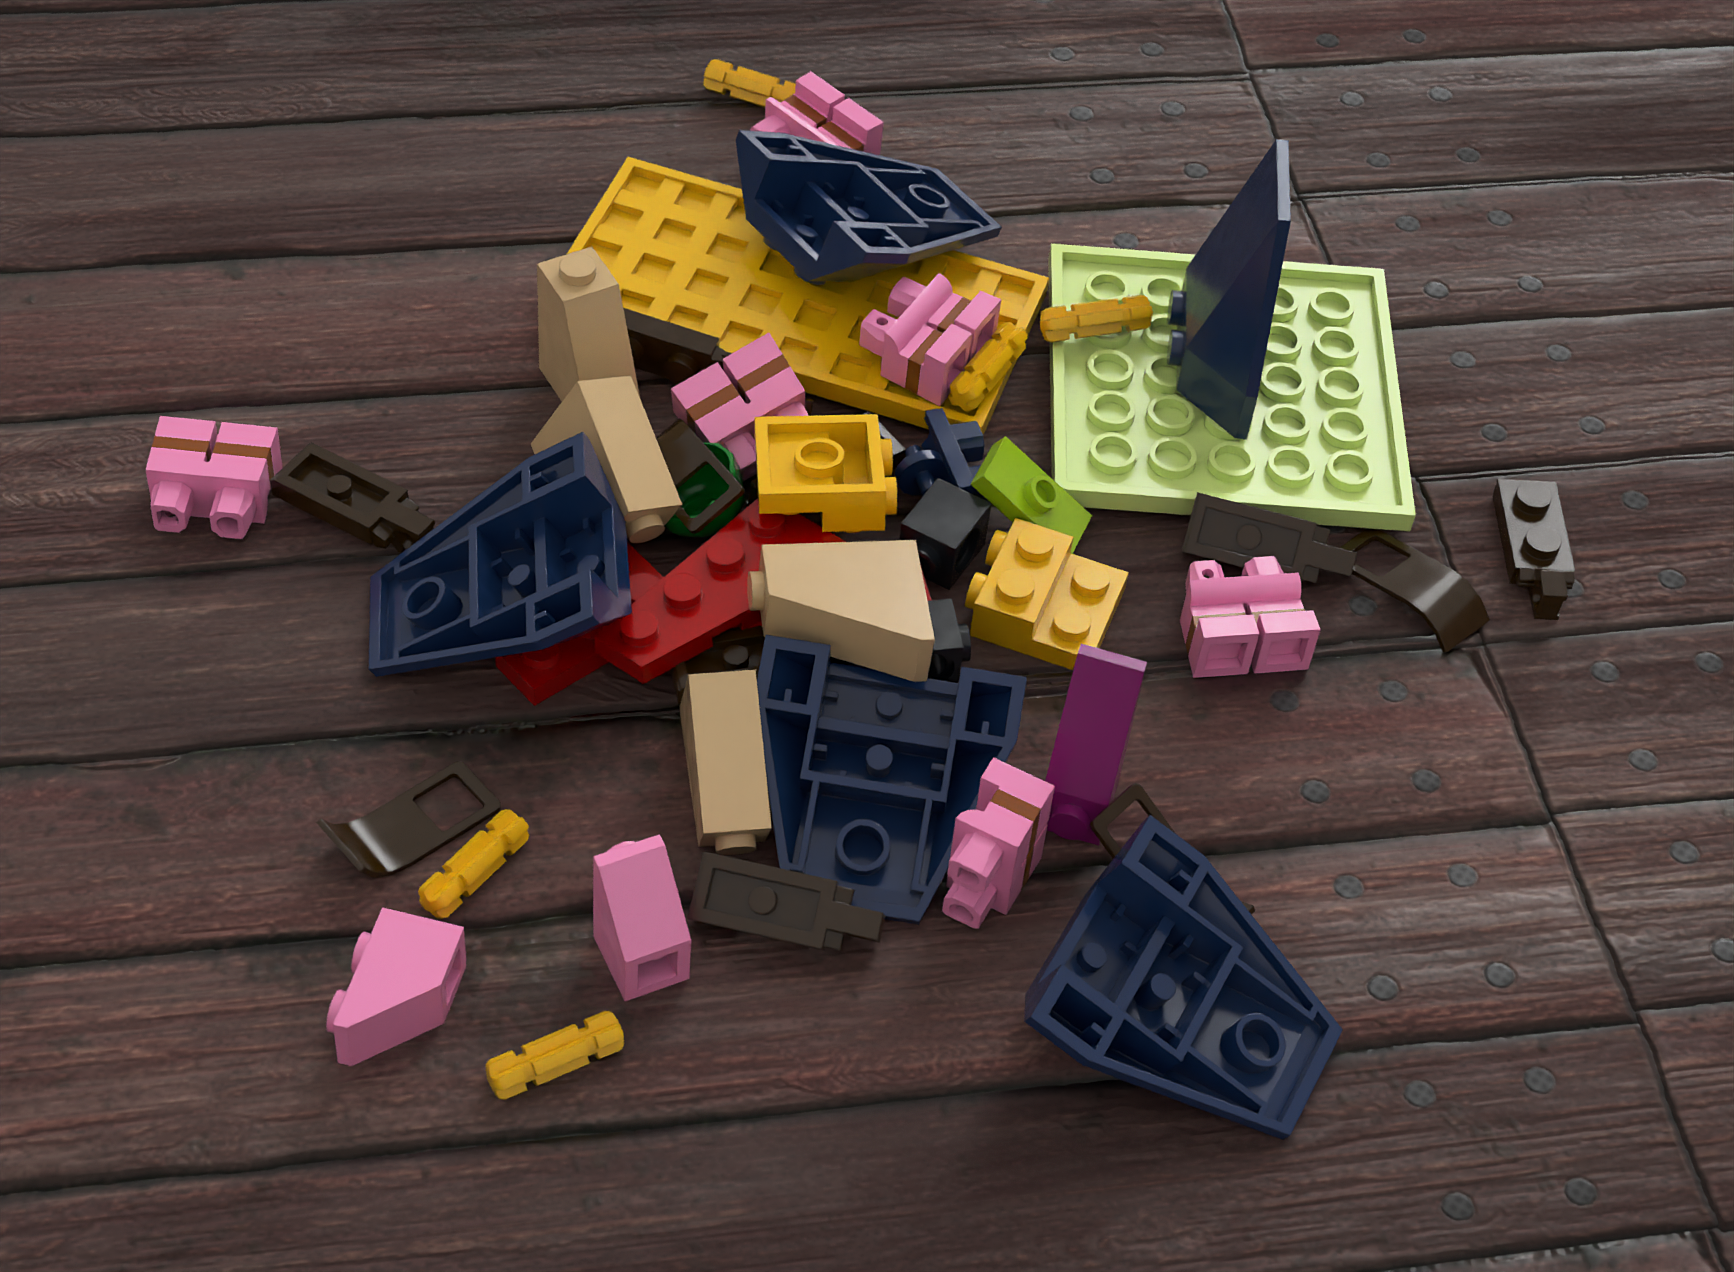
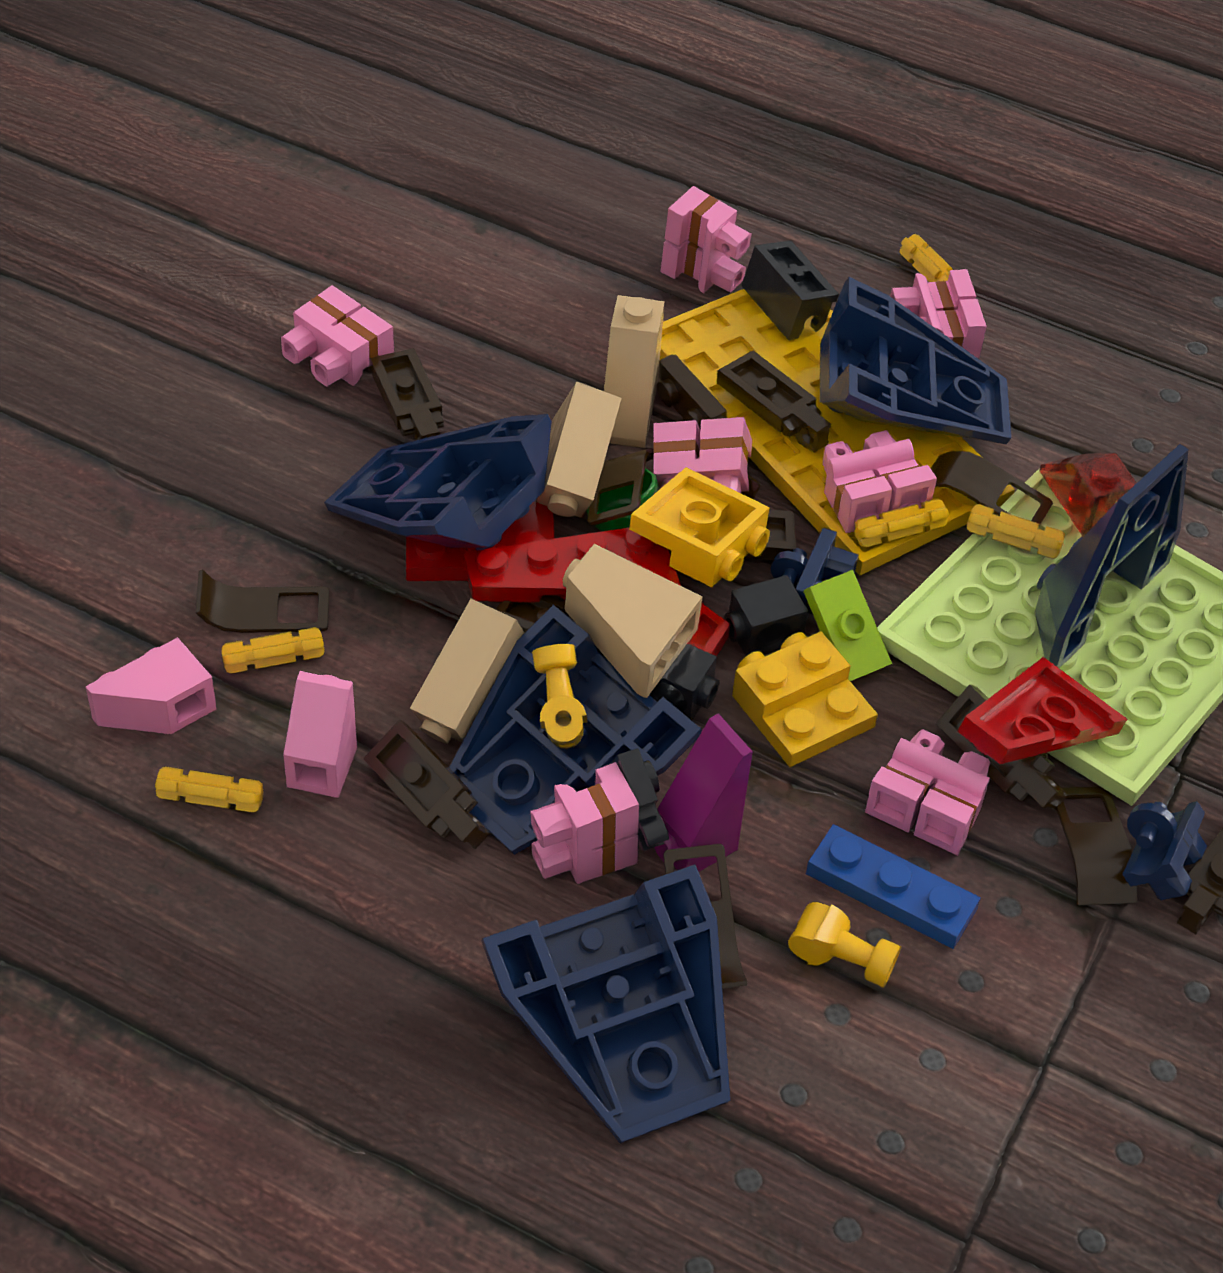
camera: 40 degrees right, 0 degrees up
none -> yellow leg [532,644,588,749]
none -> black plate [610,748,669,851]
none -> bright pink hips [660,186,751,294]
none -> dark brown hinge [716,350,831,452]
none -> black hinge [741,240,839,340]
none -> yellow leg [788,902,902,988]
none -> blue plate [806,824,981,949]
none -> dark brown piece [930,451,1053,526]
none -> red wing [957,657,1128,764]
none -> clear red slope [1039,453,1137,537]
none -> dark blue hips [1122,801,1207,900]

